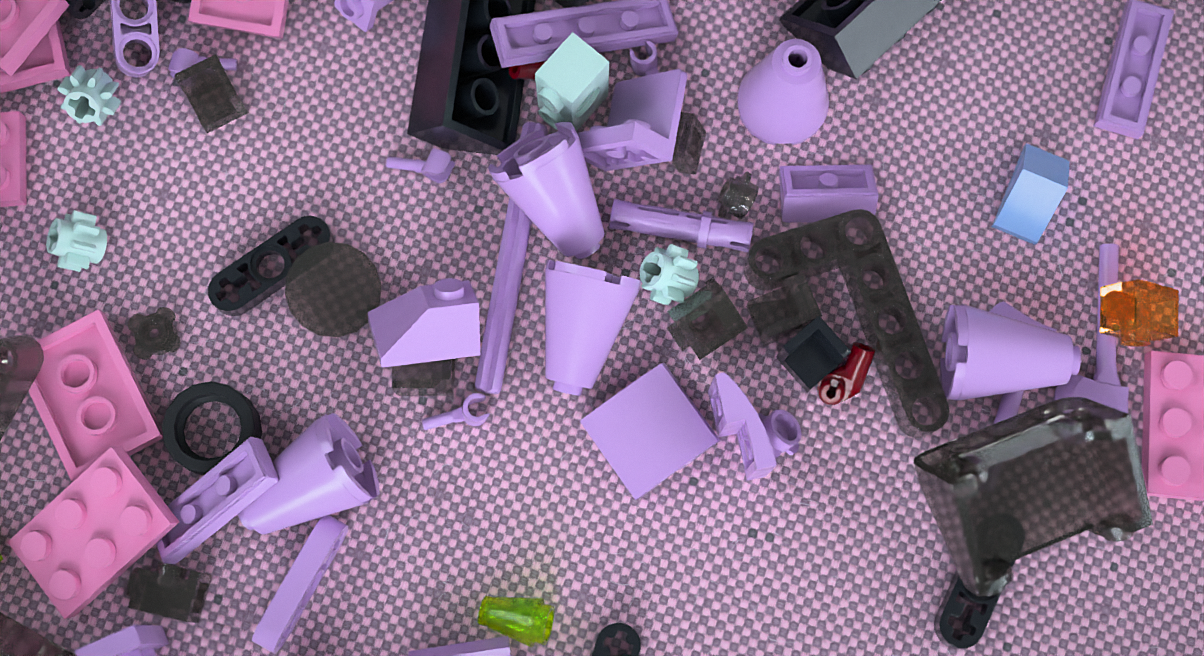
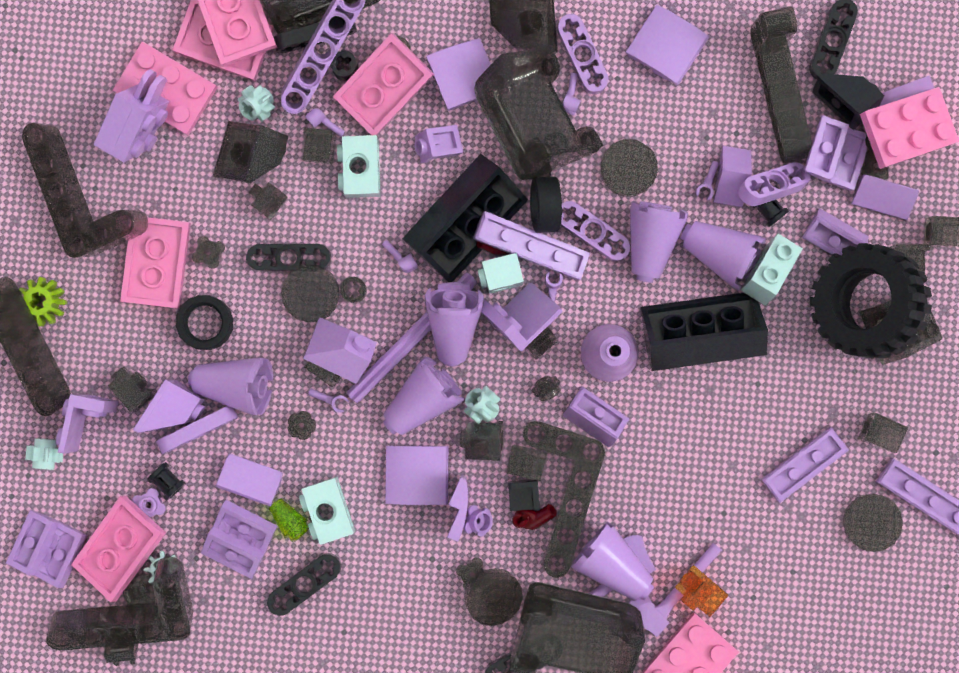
camera: 40 degrees right, 10 degrees up
bright pink plate [7,446,179,619] -> none
light aqua gear [46,210,107,272] -> none
lavender tile [156,437,280,565] -> none
lavender pin [609,199,754,253] -> none
light blue slope [992,143,1070,245] -> none
none -> lavender slope [133,379,205,433]
none -> clear smoke slope [213,121,289,183]
none -> lavender slope [216,454,283,507]
none -> clear smoke tile [248,182,288,220]
none -> clear smoke plate [288,411,316,440]
none -> light aqua brick [299,477,355,545]
none -> light aqua brick [337,135,381,198]
none -> clear smoke bush [340,277,367,303]
none -> clear smoke plate [456,557,490,592]
none -> clear smoke tile [464,568,523,626]

